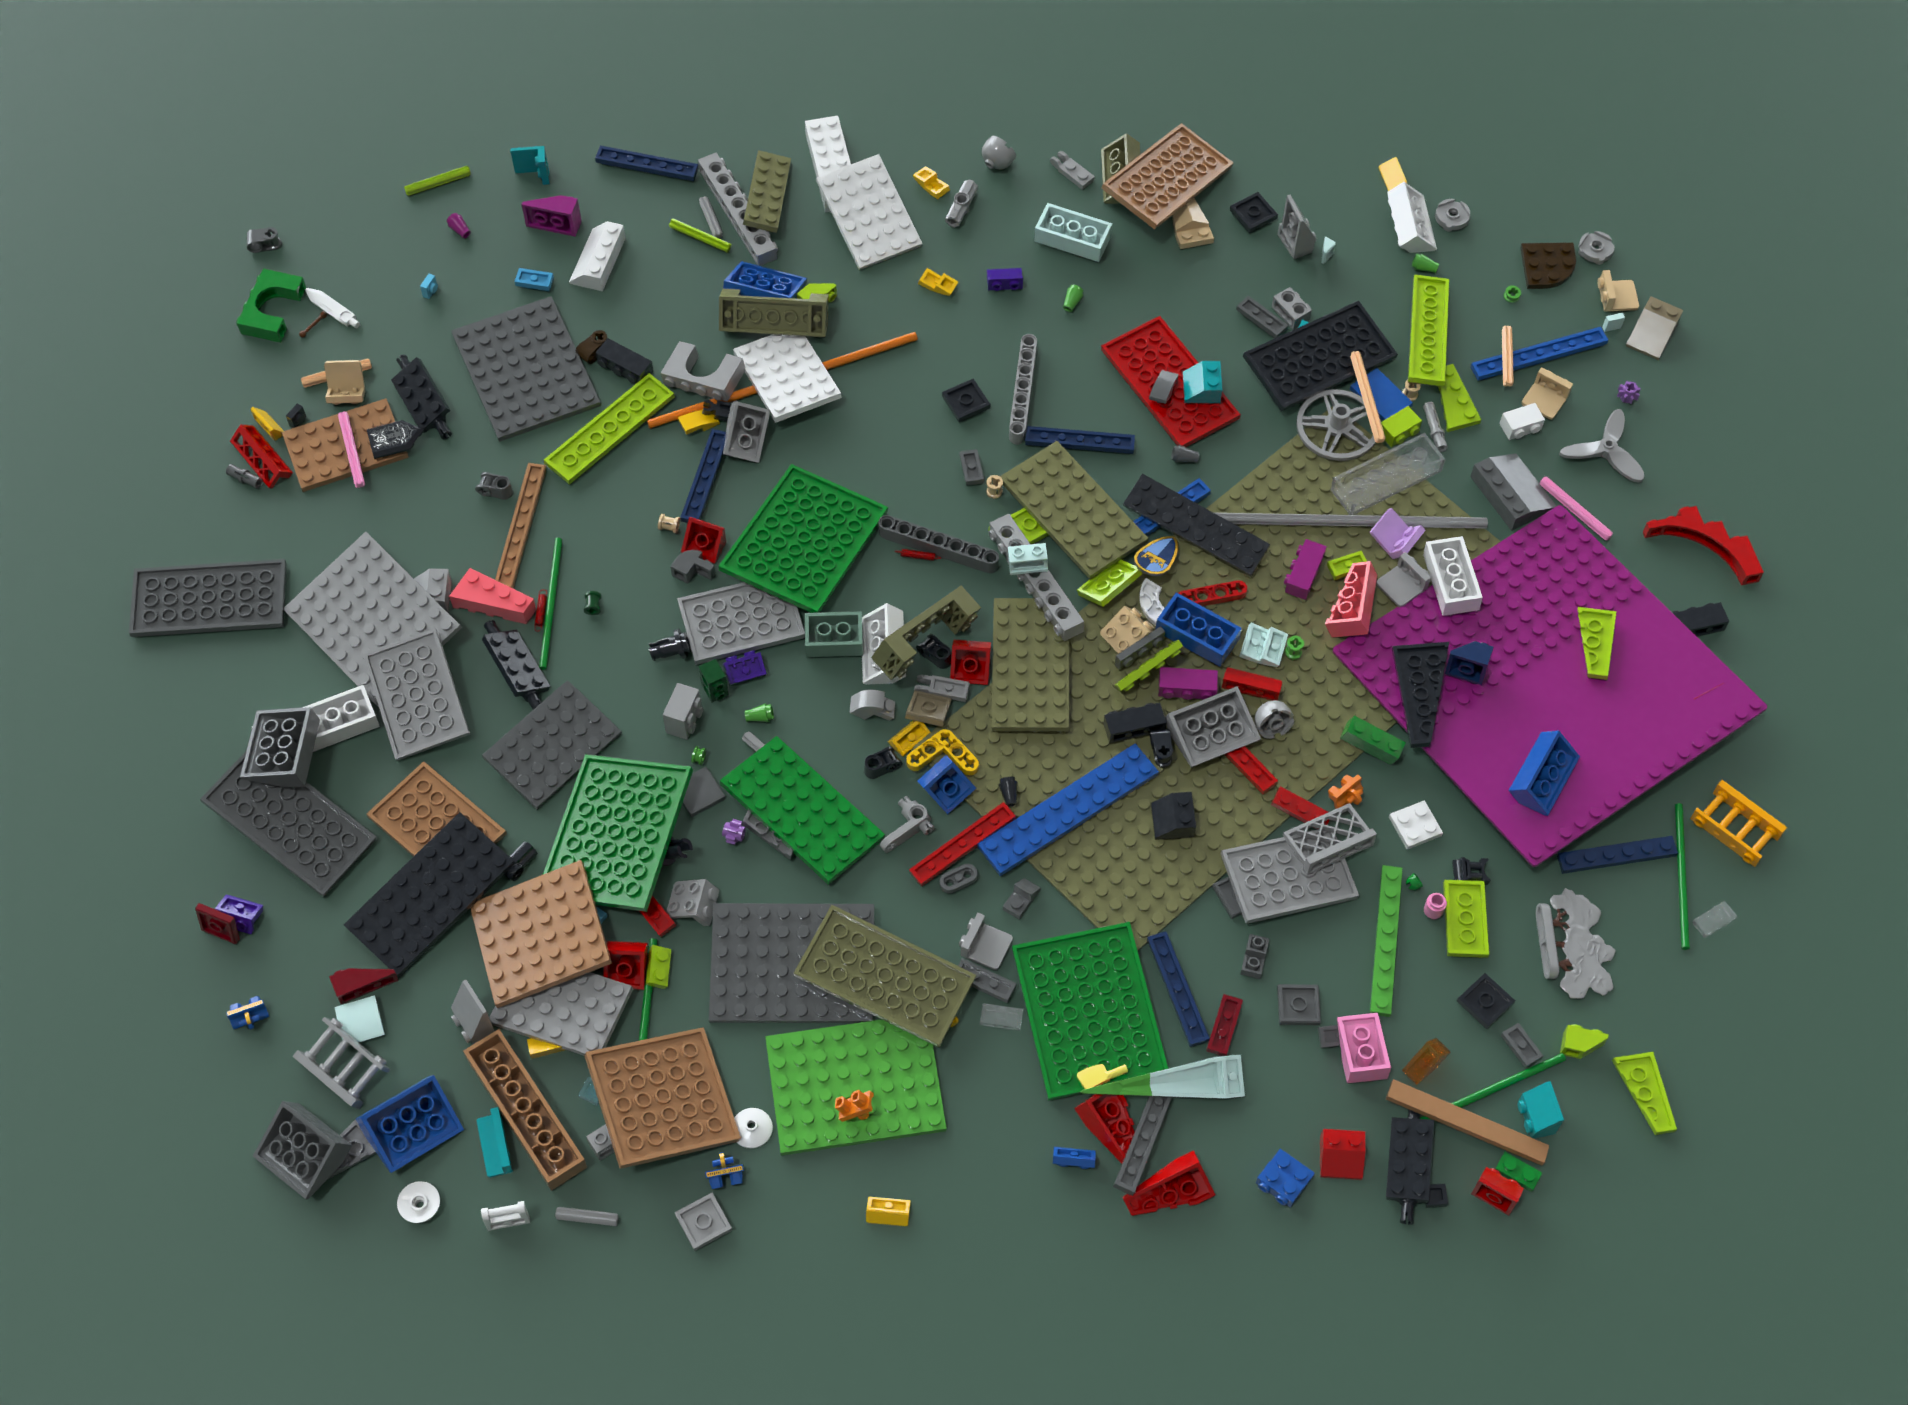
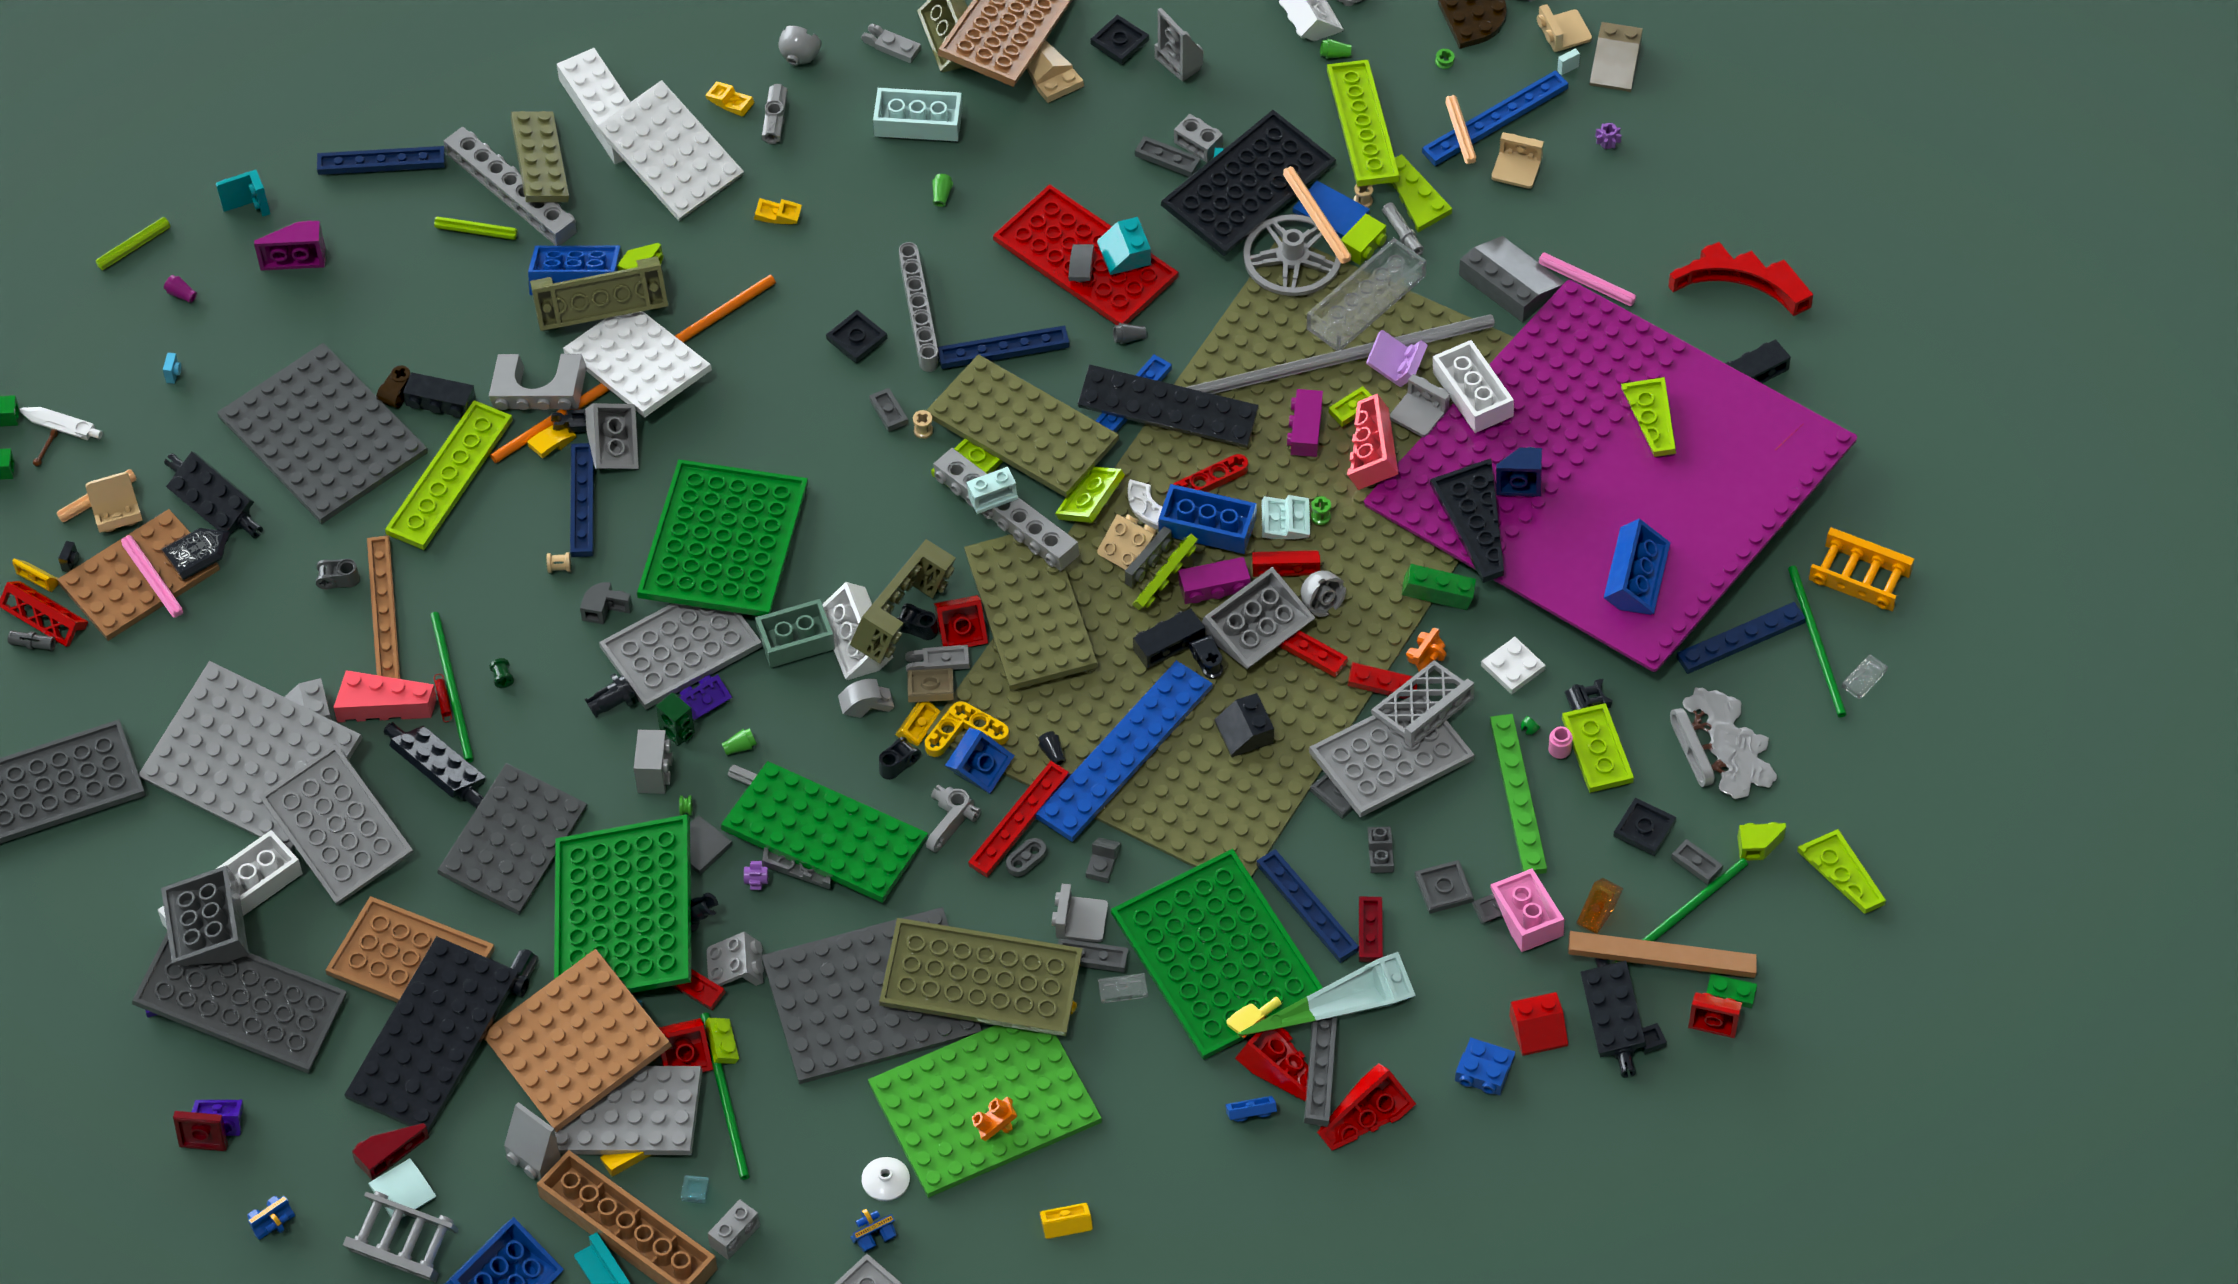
camera: 15 degrees left, 5 degrees down
dark azure plate [514,268,554,291] -> none
white slope [569,221,626,292] -> none
medium nougat plate [584,1027,741,1169] -> none
red slope [681,517,726,563] -> none
light grey axle [699,196,723,238] -> none
dark grey beam [878,515,999,573] -> none
red piece [895,549,941,561] -> none
dark purple bracket [987,268,1023,291] -> none
shield [1134,536,1178,576] -> none
light aqua slope [1321,237,1336,264] -> none
white brick [1499,403,1545,440] -> none
teal slope [1517,1081,1564,1139] -> none
light grey piece [1559,409,1644,482] -> none

